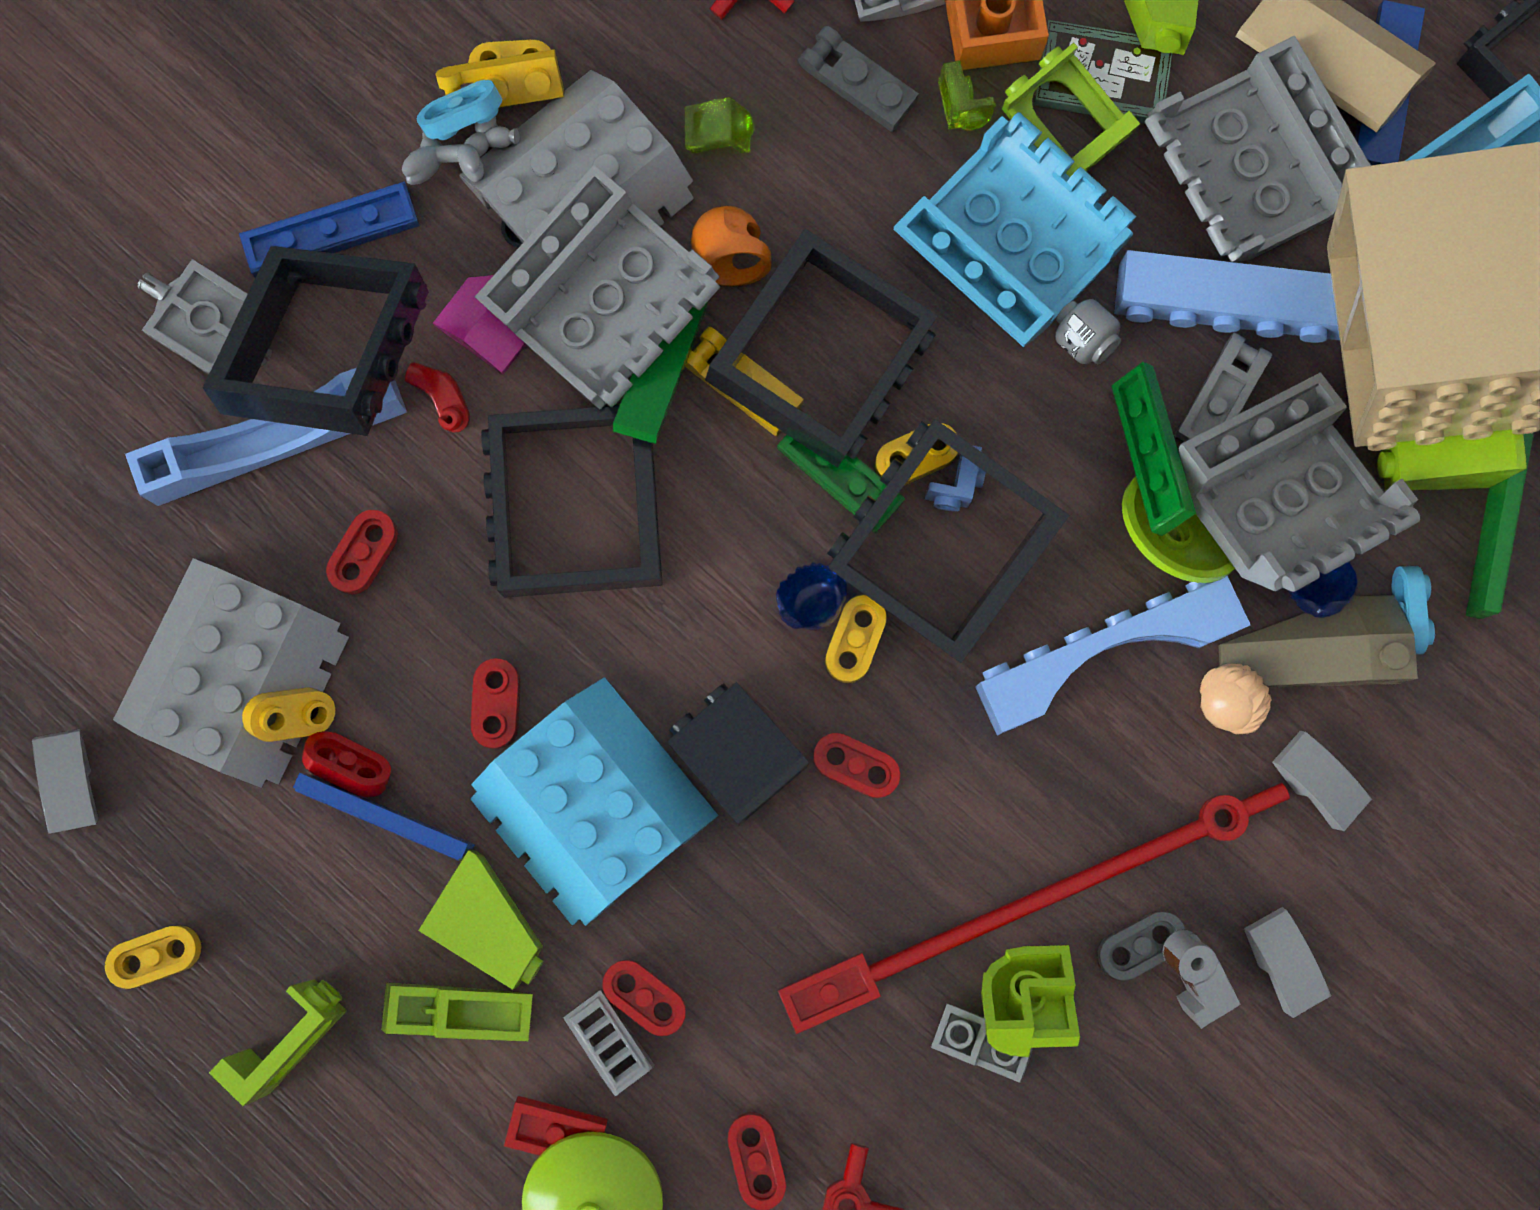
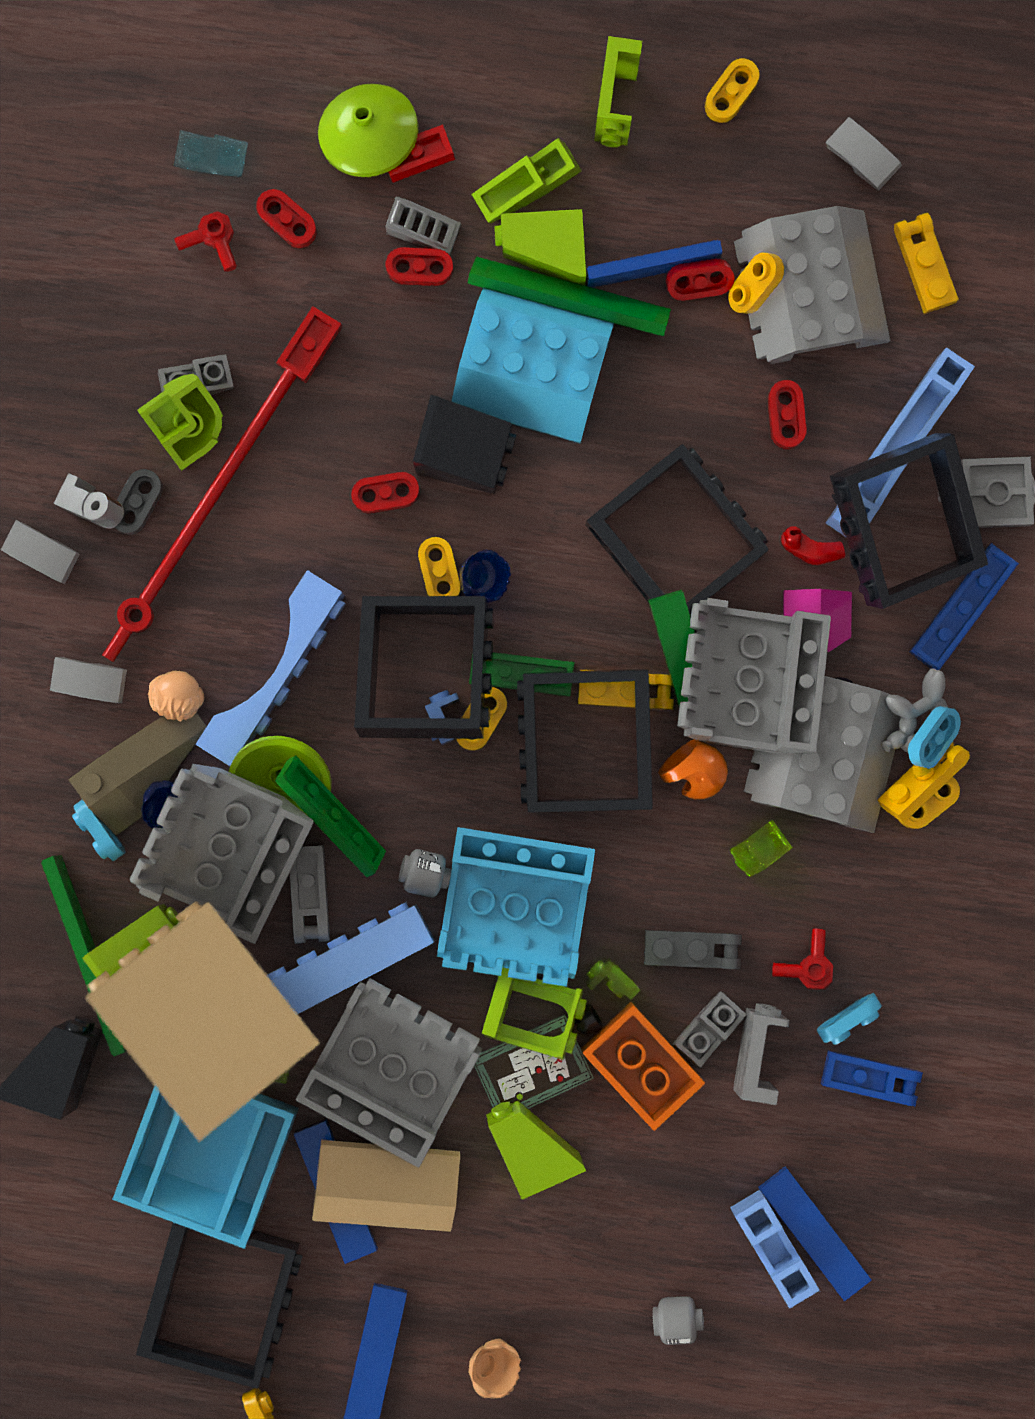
camera: 145 degrees right, 5 degrees up
red plate [471,658,520,749] -> none
none -> green tile [467,256,671,336]
none -> black hinge [574,1004,603,1034]
none -> yellow plate [894,213,959,314]

